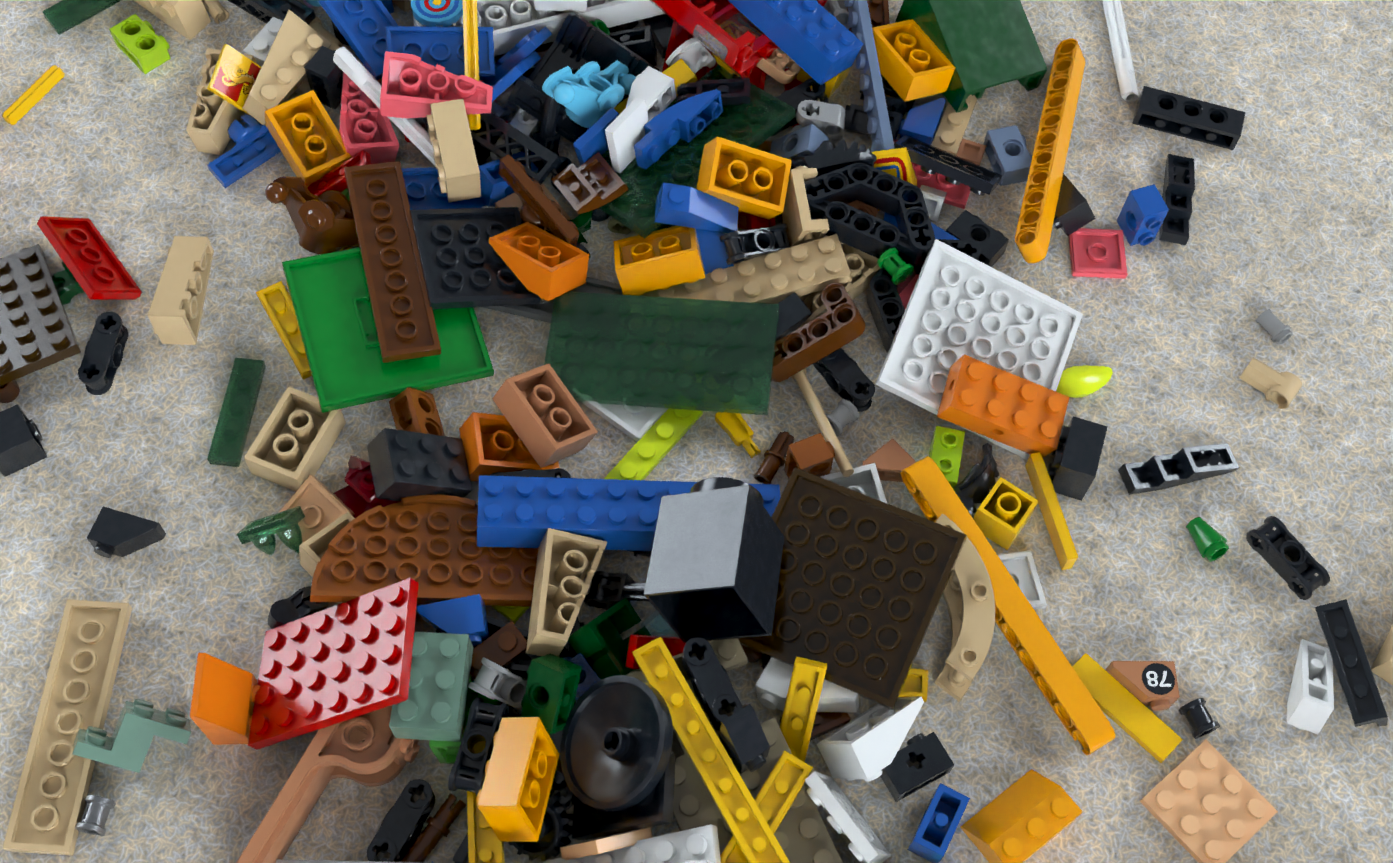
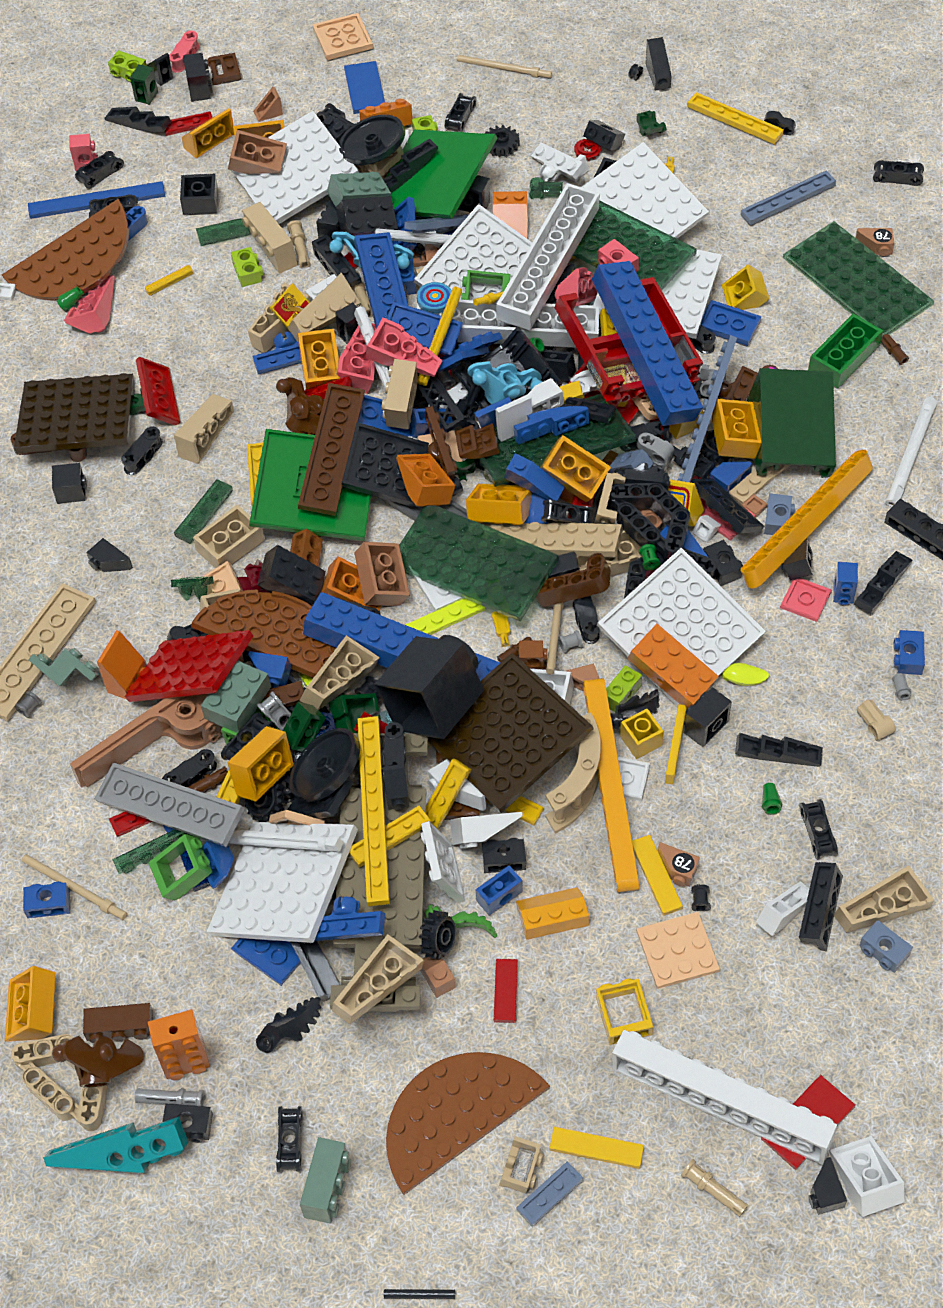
camera: 30 degrees right, 5 degrees down
none -> blue brick [893,630,925,675]

